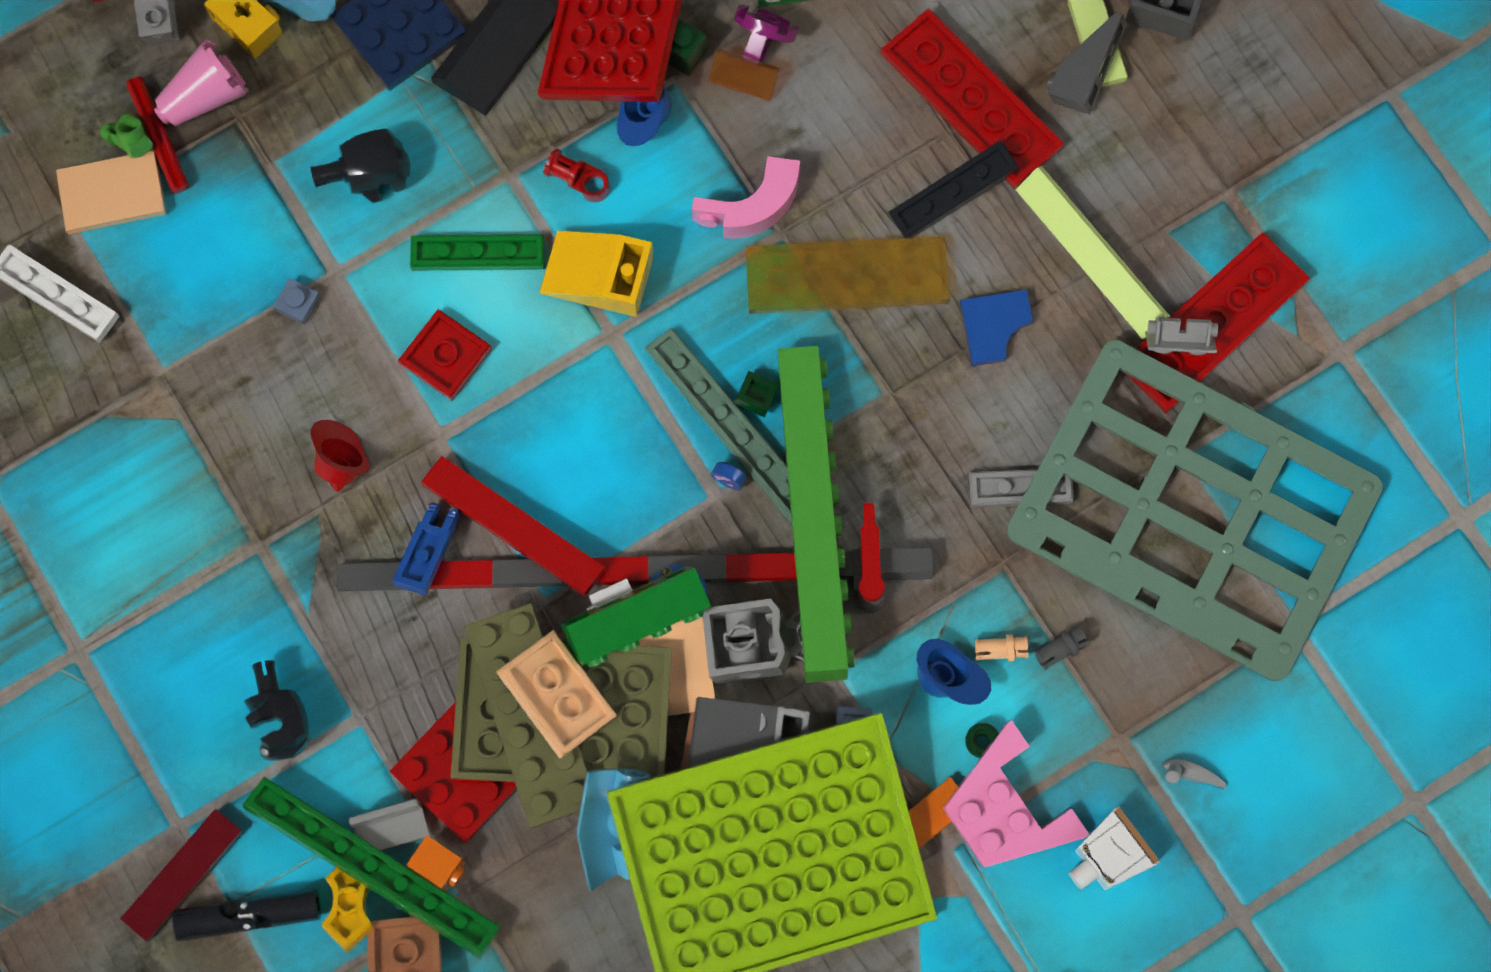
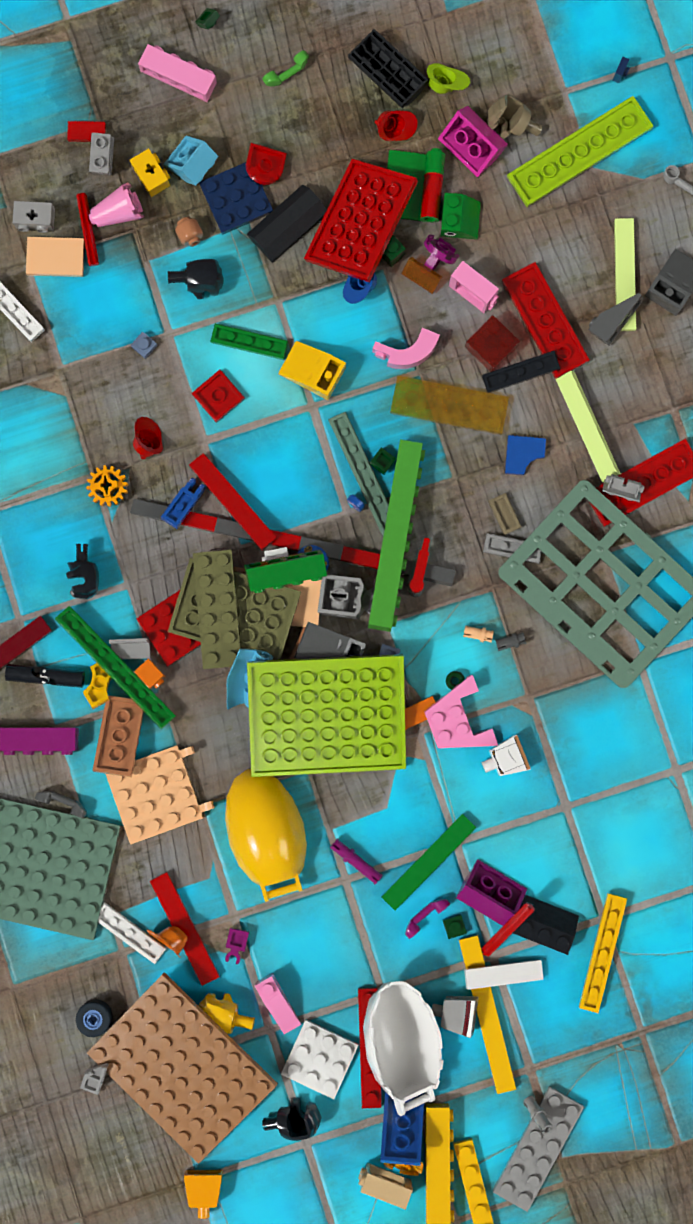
camera: 15 degrees right, 10 degrees up
bright green plate [100,113,152,158] -> none
light nougat tile [496,630,617,758] -> none
red connector [543,148,610,202] -> none
blue piece [917,639,991,705] -> none
light grey bar [1162,759,1226,789] -> none
none -> light grey brick [12,201,55,233]
none -> light orange gear [86,465,129,507]
none -> nougat head [175,217,203,247]
none -> bright pink window [449,261,499,313]
none -> clear red brick [465,315,520,372]
none -> dark tan tile [488,493,522,535]

